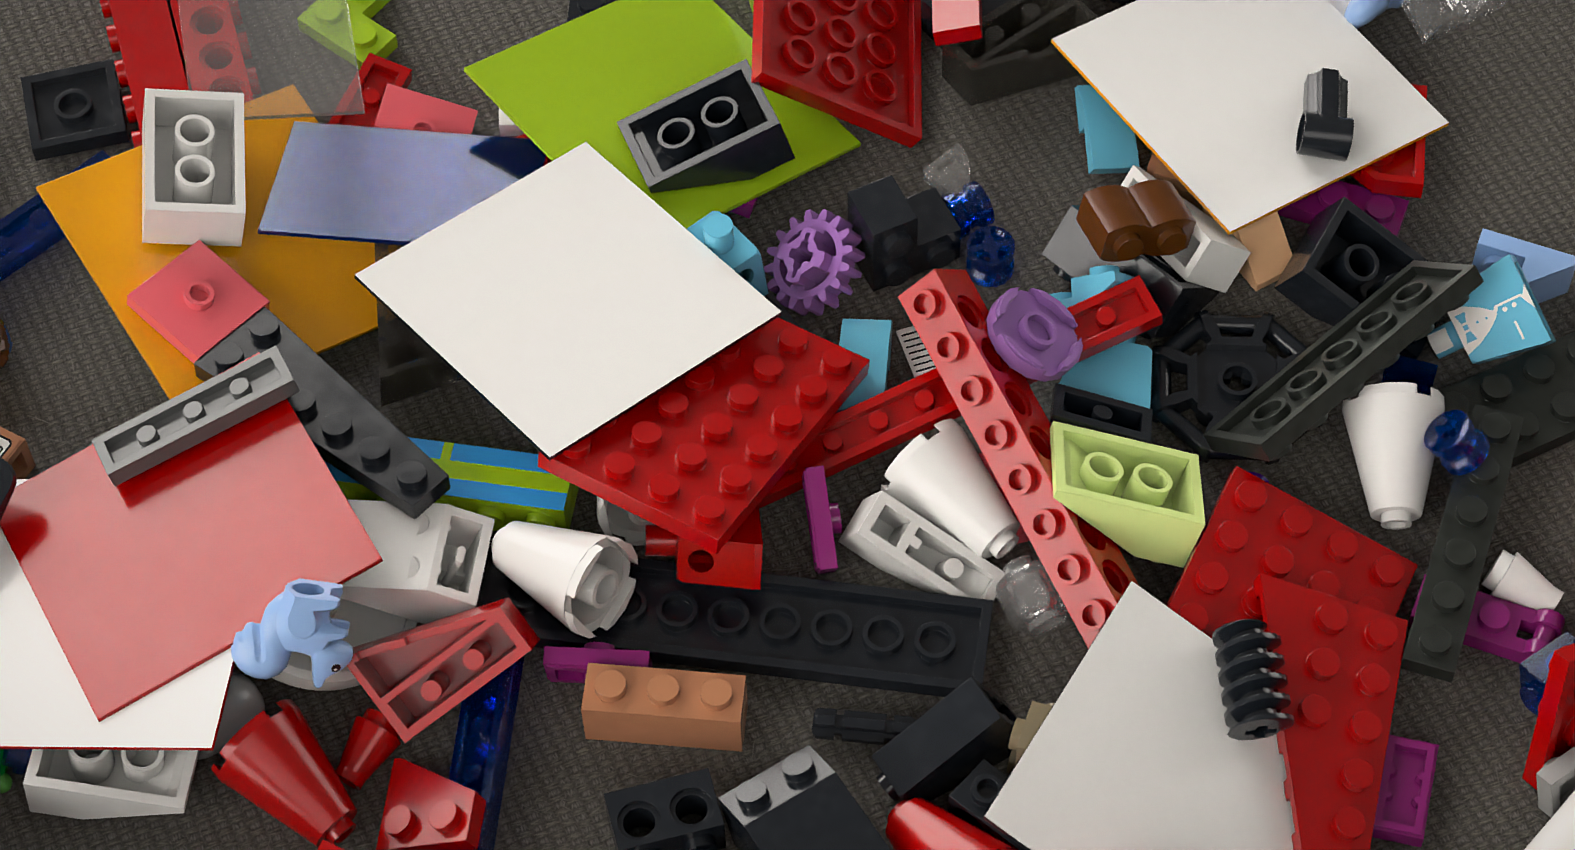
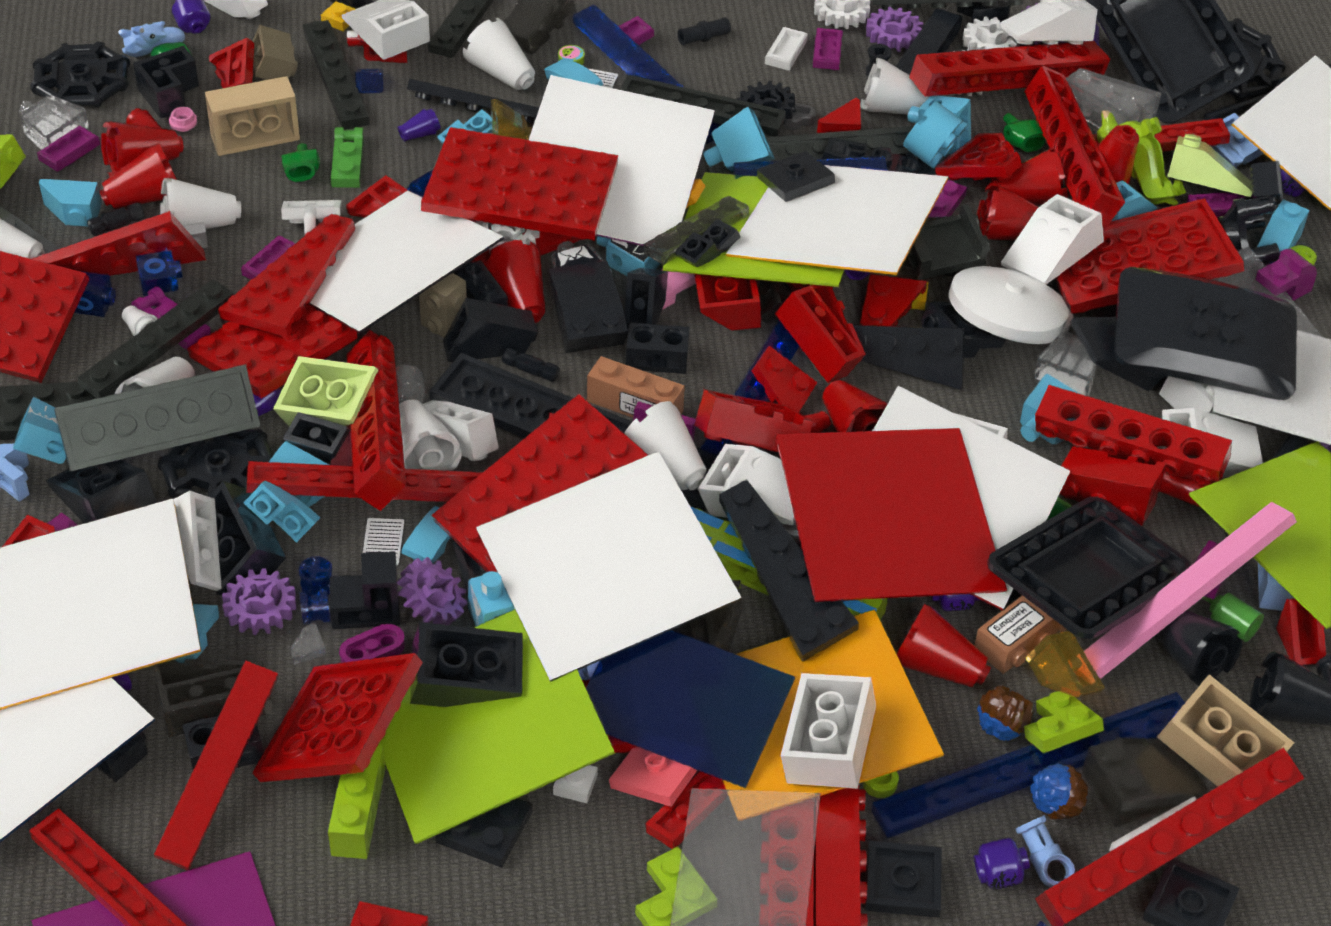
camera: 165 degrees left, 10 degrees down
plate [92,346,300,486] -> none
coral plate [127,240,270,364] -> none
light blue animal [231,578,354,688] -> none
magenta plate [801,466,842,574] -> none
medium lavender tile [986,287,1083,382] -> none
reddish brown brick [1076,179,1196,262] -> none
black piece [1212,619,1295,740] -> none
black piece [1296,68,1354,162] -> none
clear blue wheel [1424,410,1490,475] -> none
none -> medium lavender gear [222,568,297,635]
none -> magenta plate [339,624,405,663]
none -> red cone [896,604,991,688]

